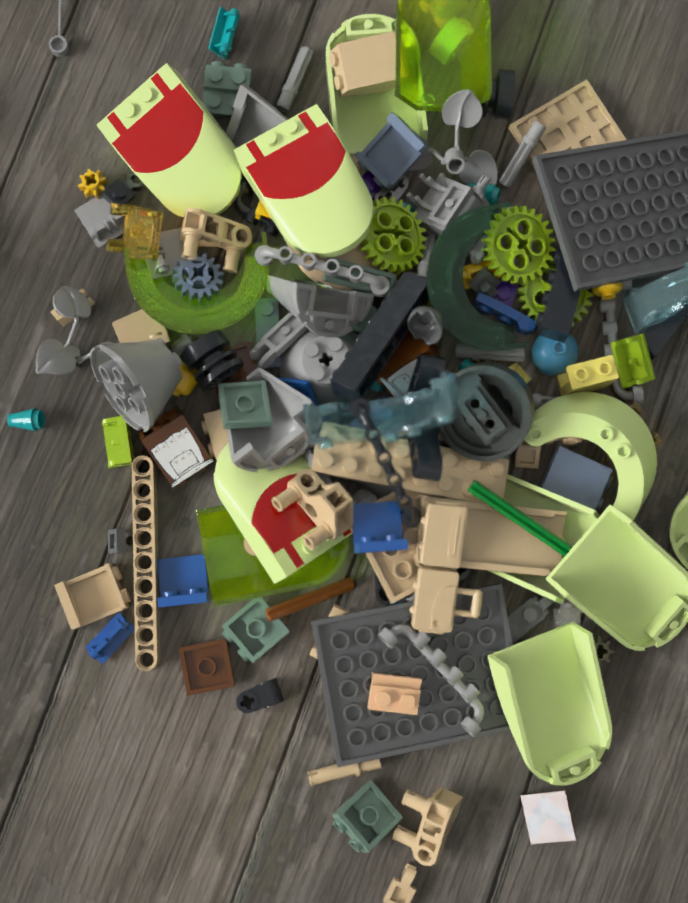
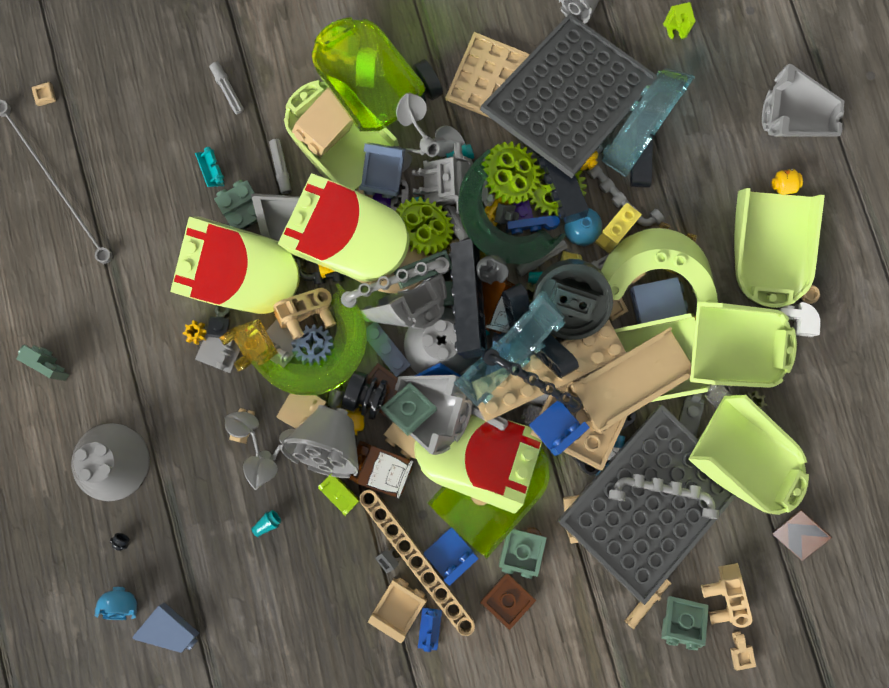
camera: 30 degrees left, 0 degrees up
black piece [236,678,285,713] -> none
light grey hinge [249,312,308,369] -> none
dark orange axle [265,577,355,621] -> none
tan piece [272,469,354,550] -> none
light nougat plate [367,672,422,715] -> none
tan piece [410,501,483,634] -> none
green axle [468,480,572,556] -> none
light grey axle [499,121,546,188] -> none
lime hinge [610,333,656,388] -> none

